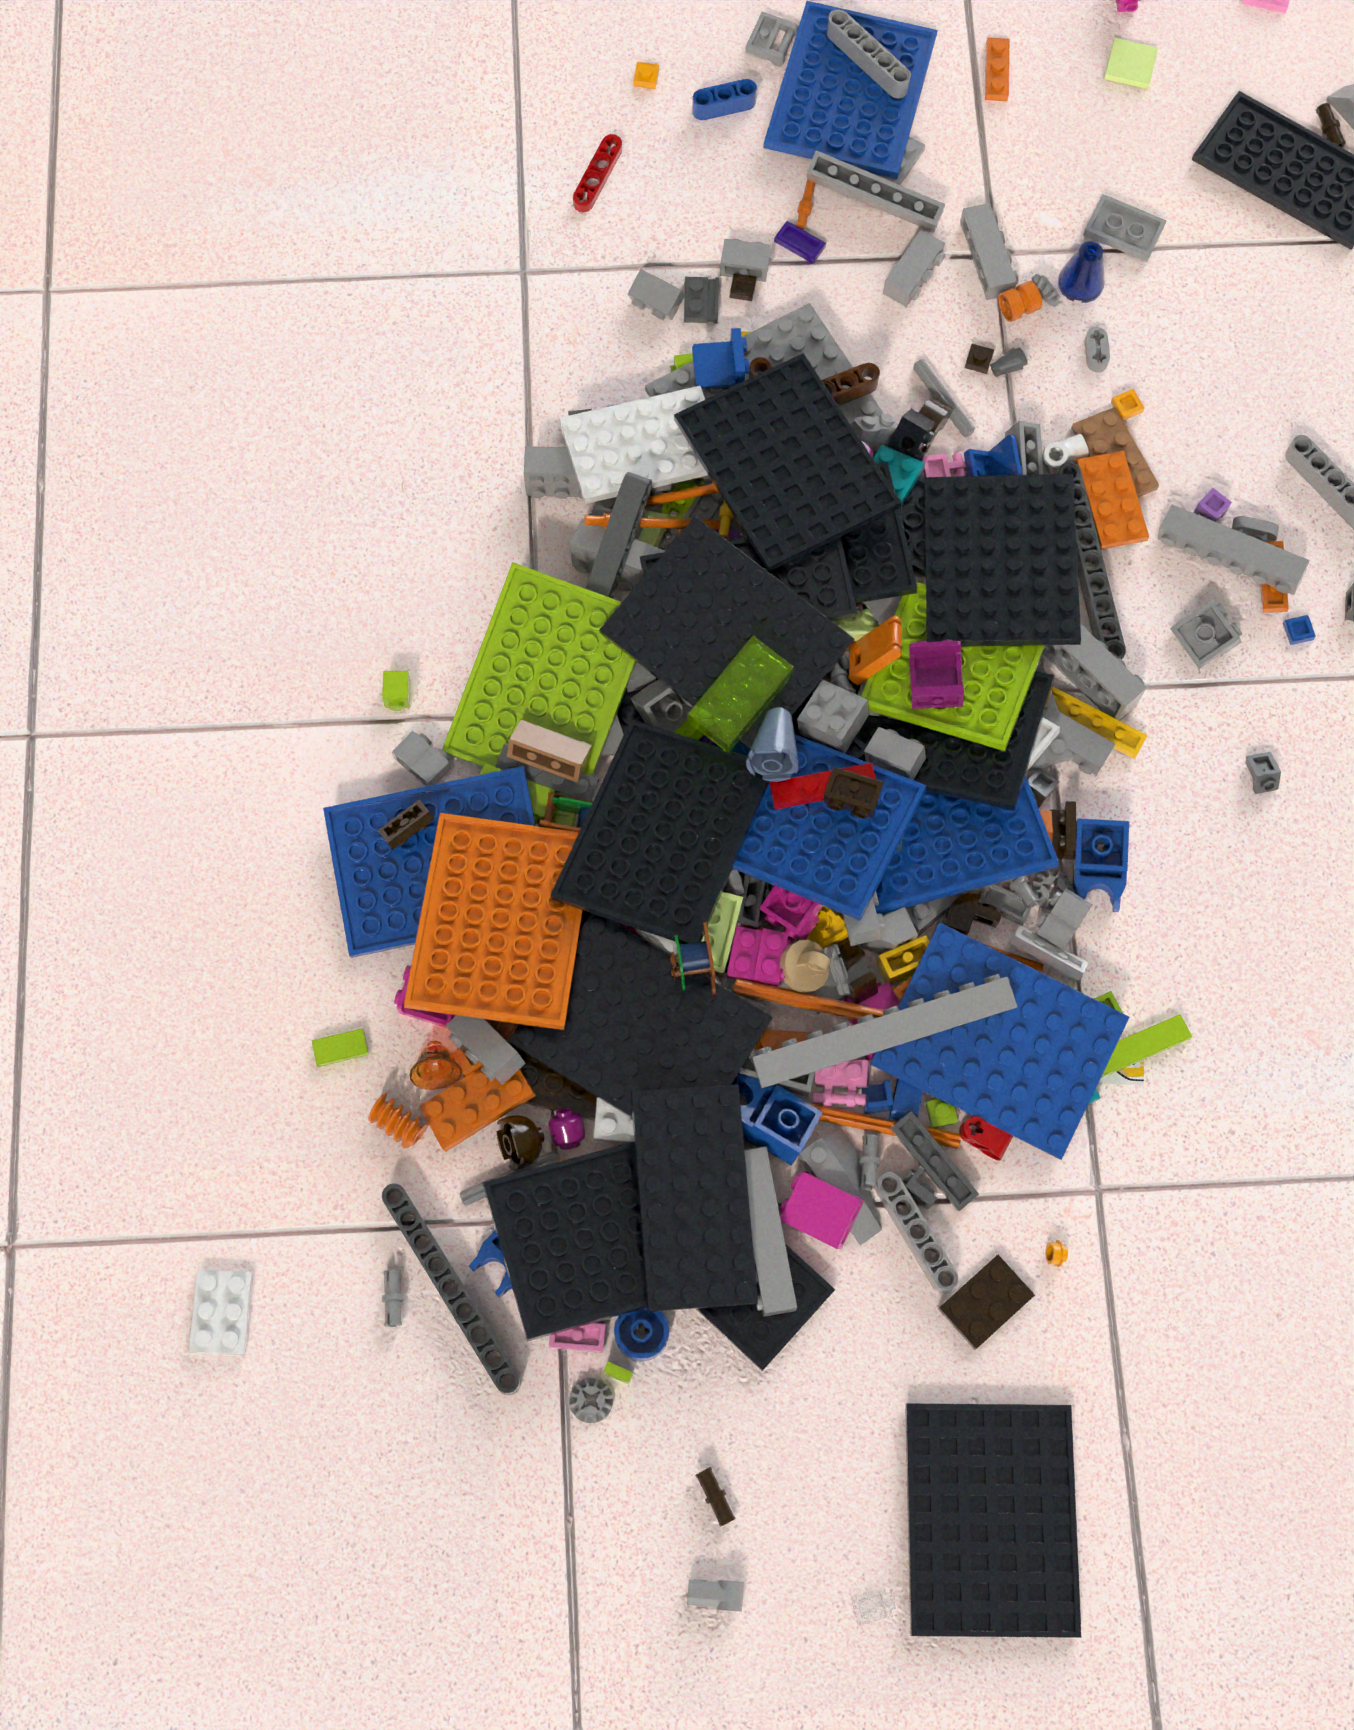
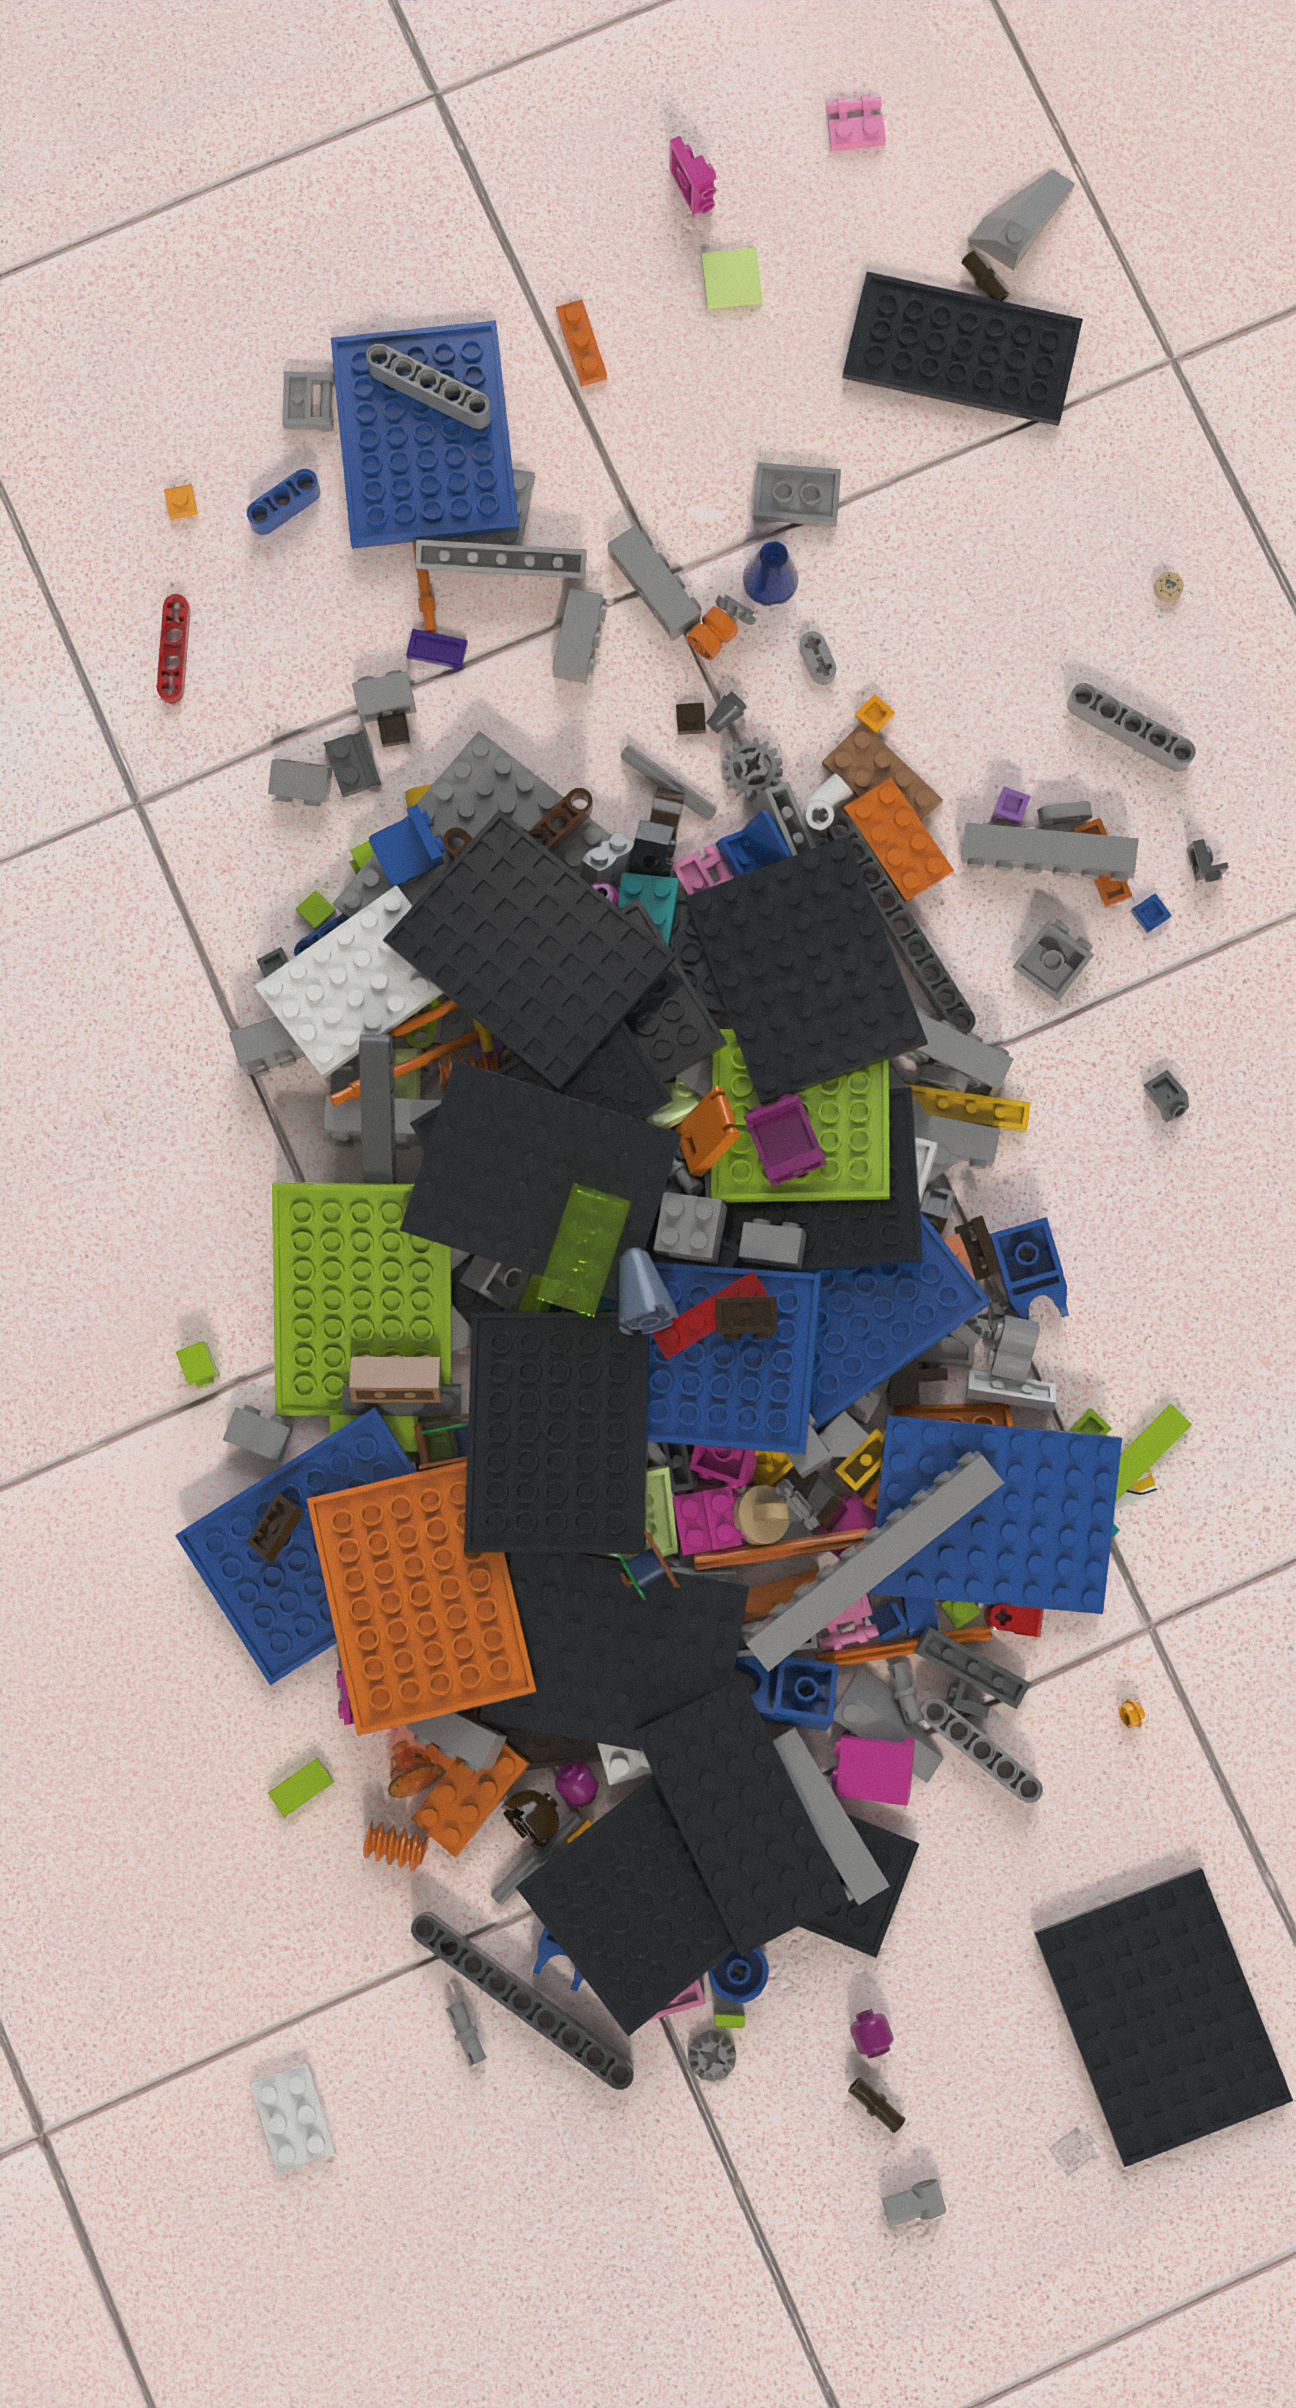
camera: 20 degrees left, 10 degrees up
dark brown plate [938,1254,1035,1350] -> none
none -> lime tile [295,890,336,931]
none -> light grey gear [721,737,783,800]
none -> magenta head [850,2009,894,2058]
none -> light grey beam [918,1064,969,1093]

